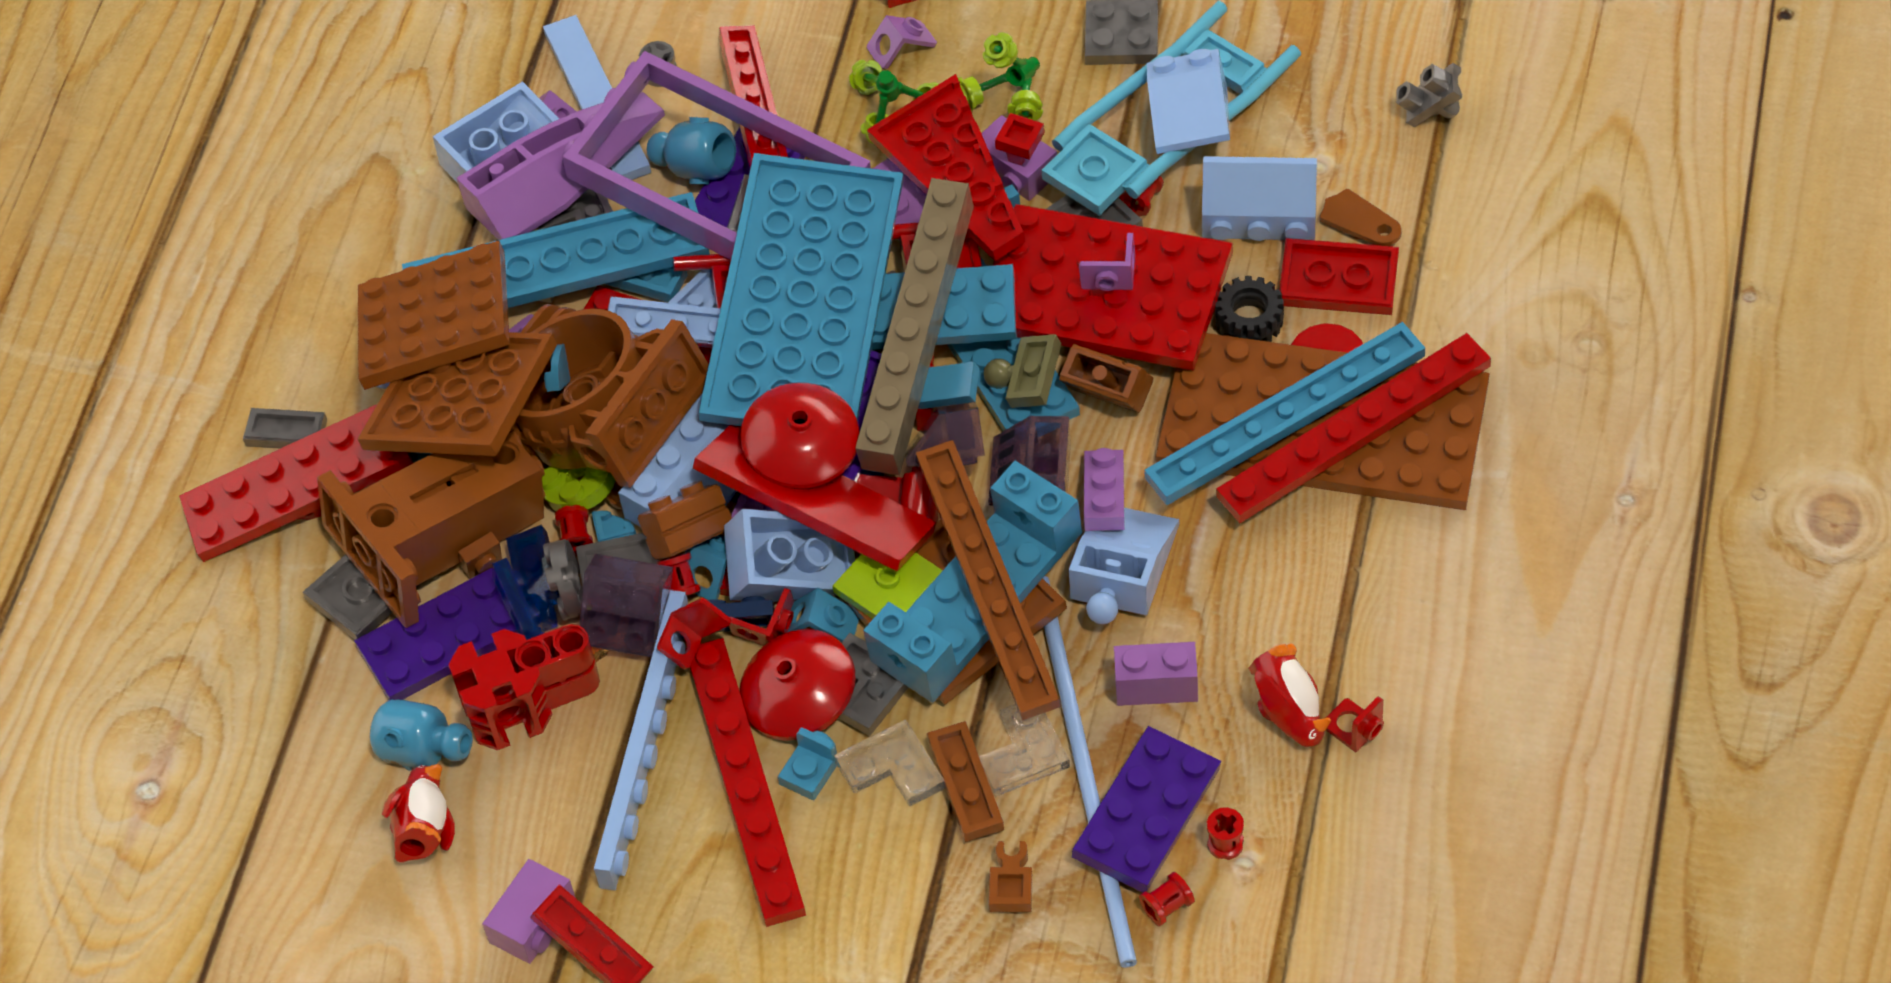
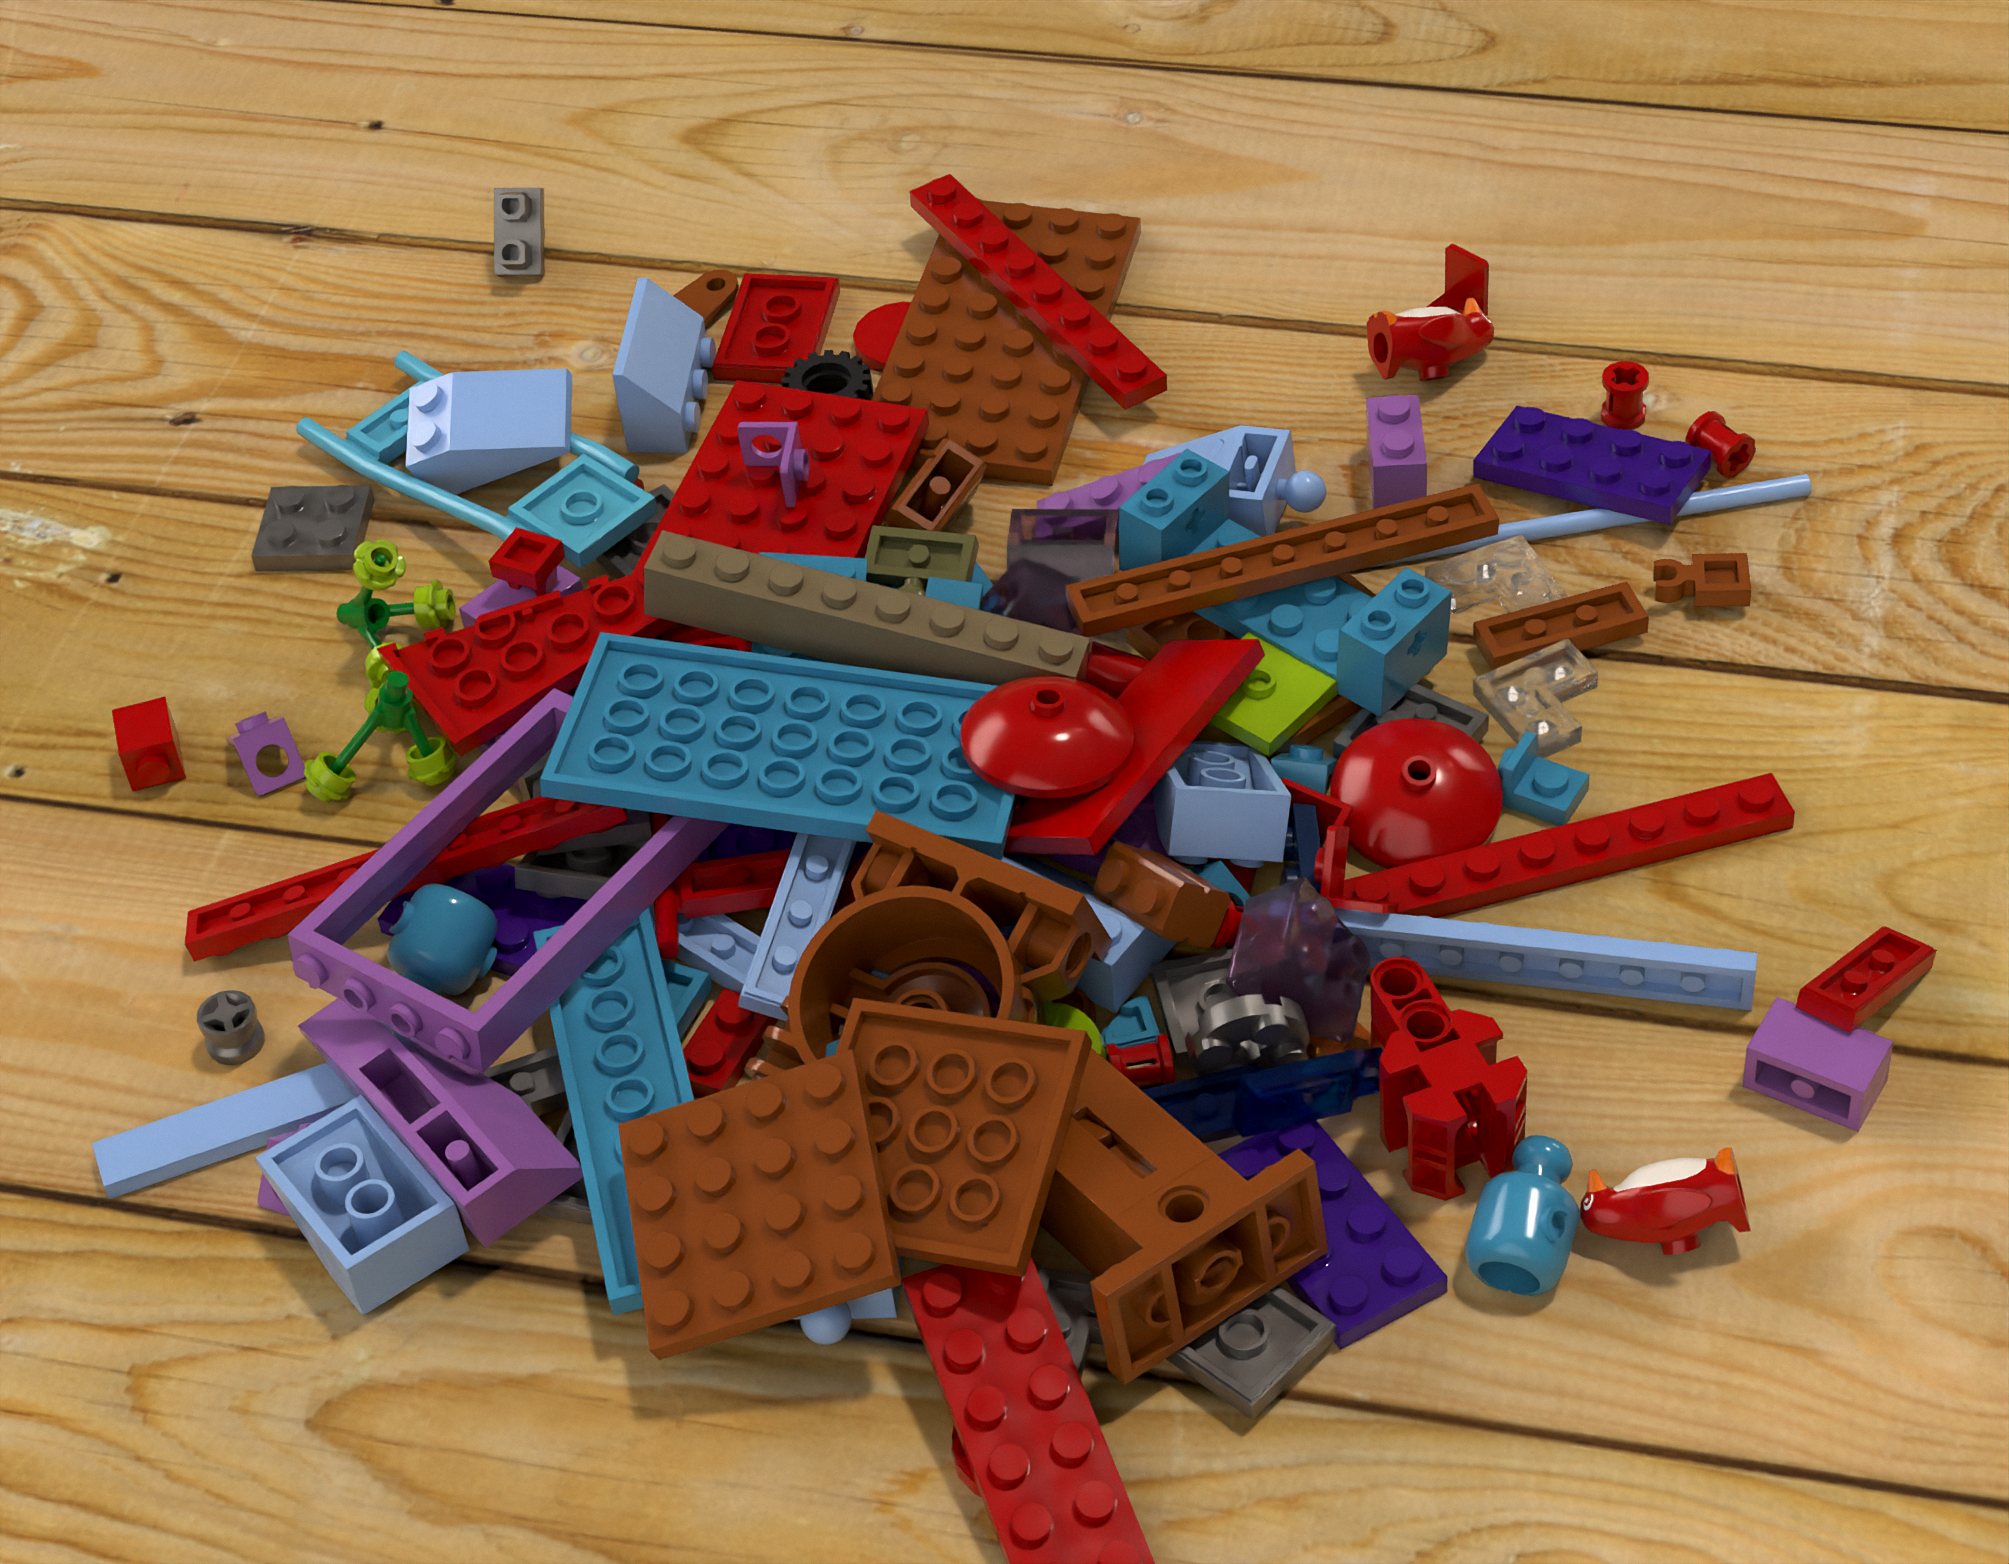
camera: 90 degrees left, 10 degrees down
flat silver tile [243,408,327,449] -> none
dark azure plate [1144,322,1425,506] -> none

